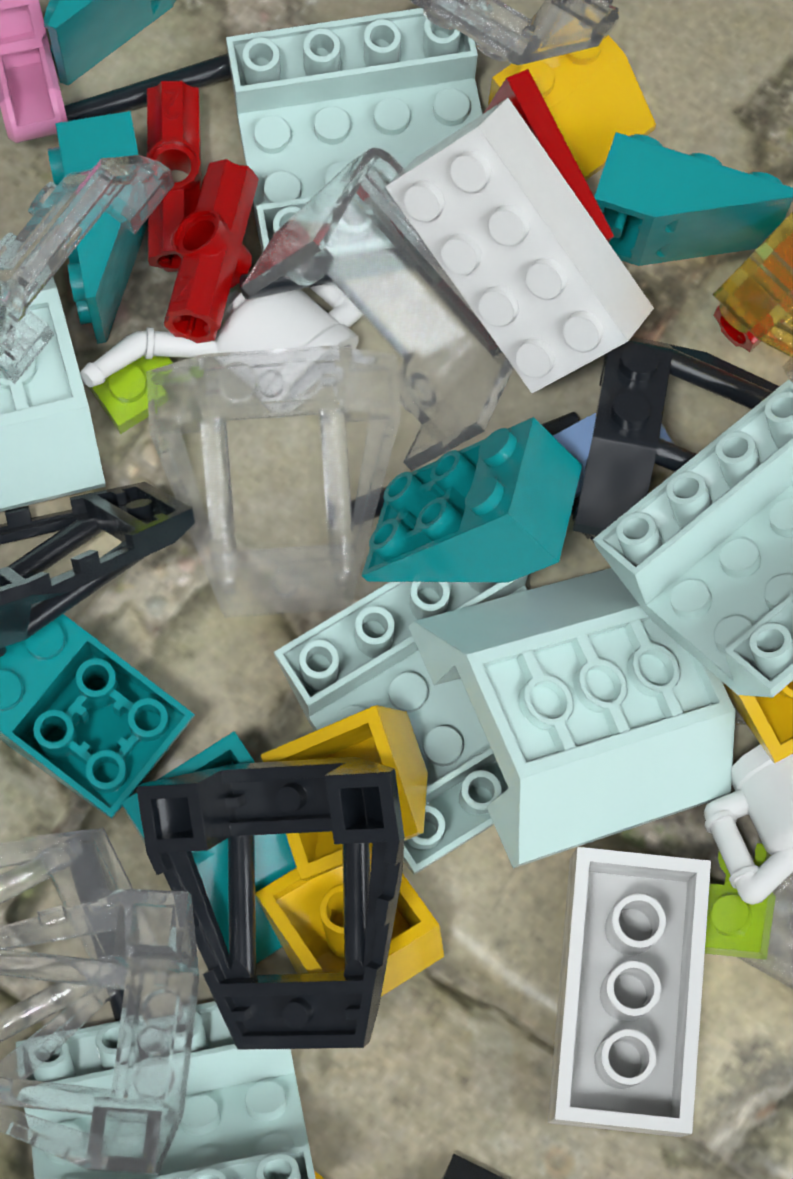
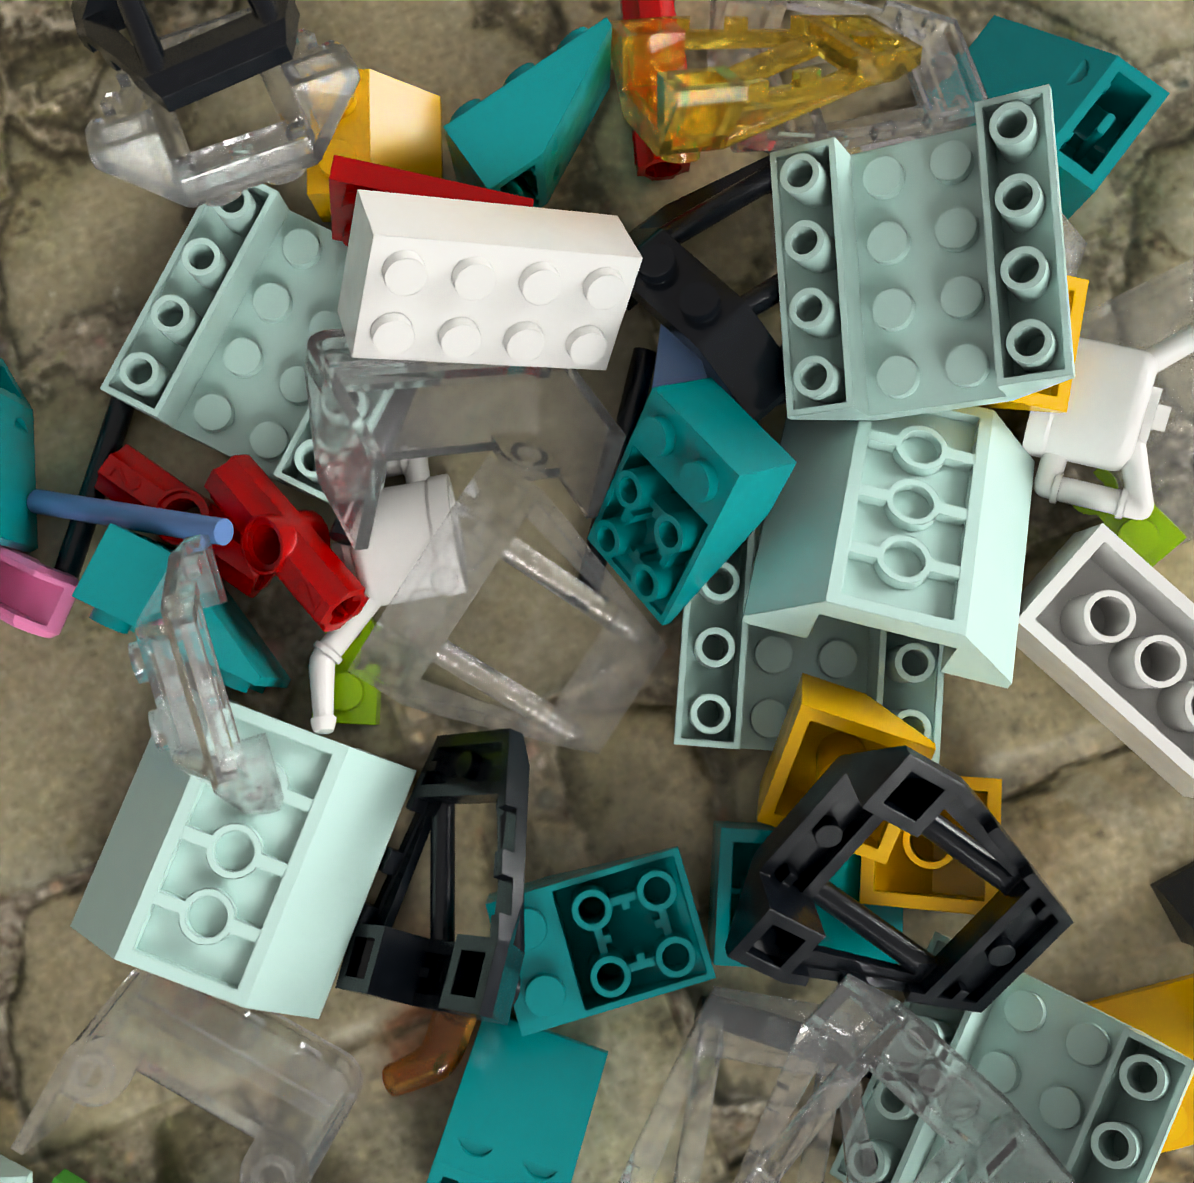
camera: 50 degrees left, 10 degrees up
none -> medium blue bar [27,489,234,545]

